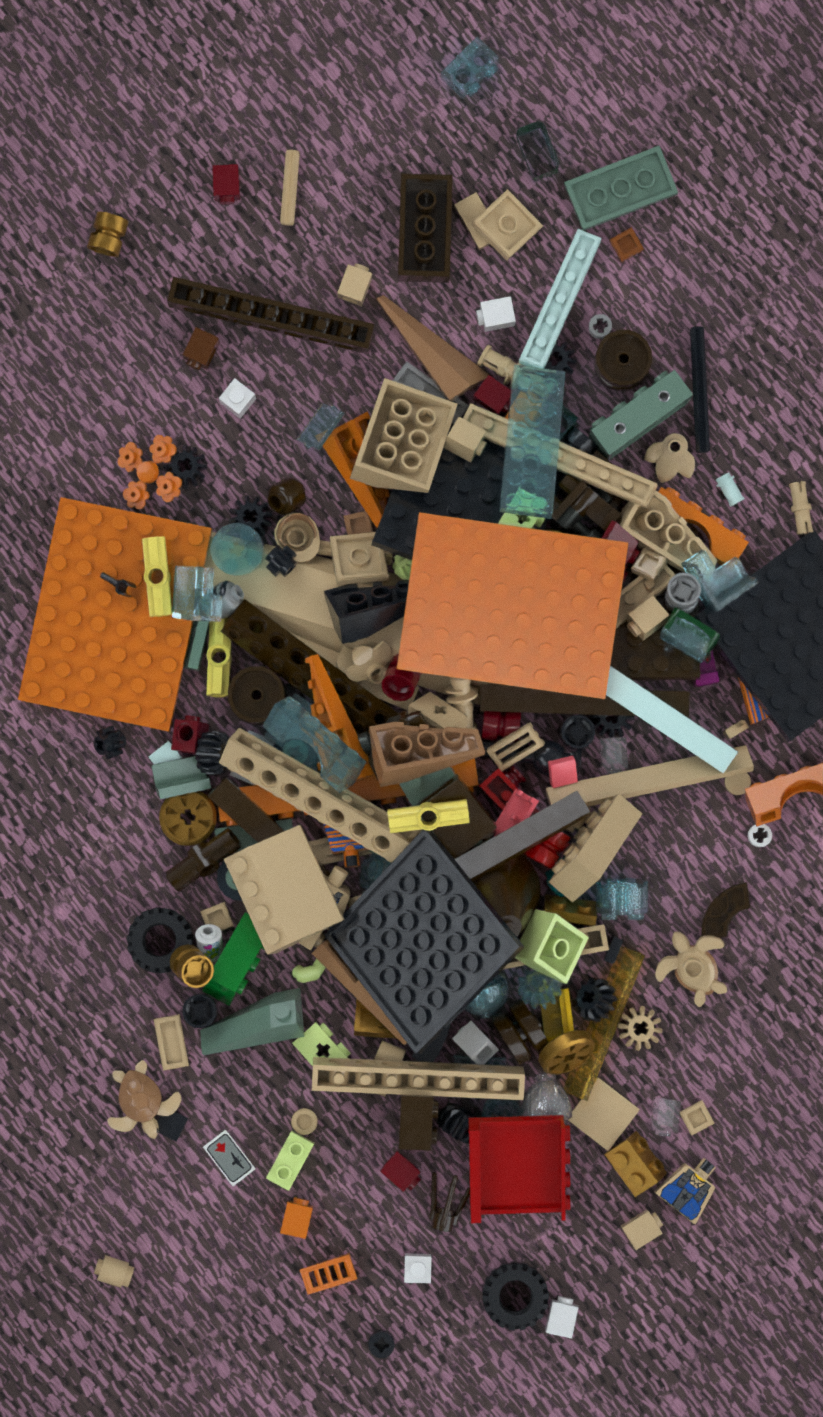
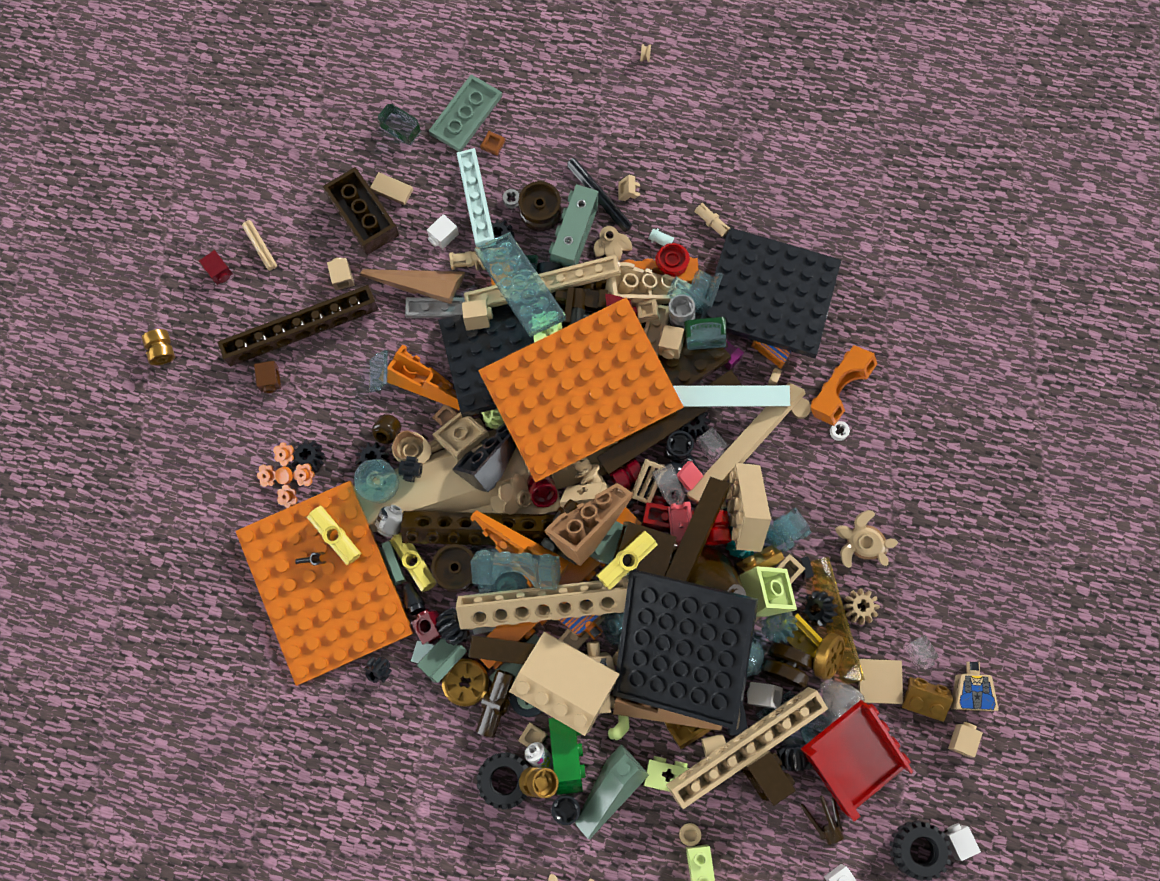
camera: 30 degrees left, 10 degrees down
tan tile [154,1014,189,1071] -> none
clear light blue panel [172,566,223,622] -> none
white brick [219,378,256,419] -> none
tan slope [350,378,458,493] -> none
dark red brick [380,1150,421,1192] -> none
clear light blue brick [441,36,499,100] -> none
tan tile [471,189,543,261] -> none
dark red brick [473,375,514,415] -> none
tan tile [679,1100,715,1136] -> none
dark brown tile [701,882,750,938] -> none
none -> black cone [401,583,425,616]
none -> tan tile [618,175,640,201]
none -> clear piece [652,464,684,505]
none -> red piece [656,243,690,277]

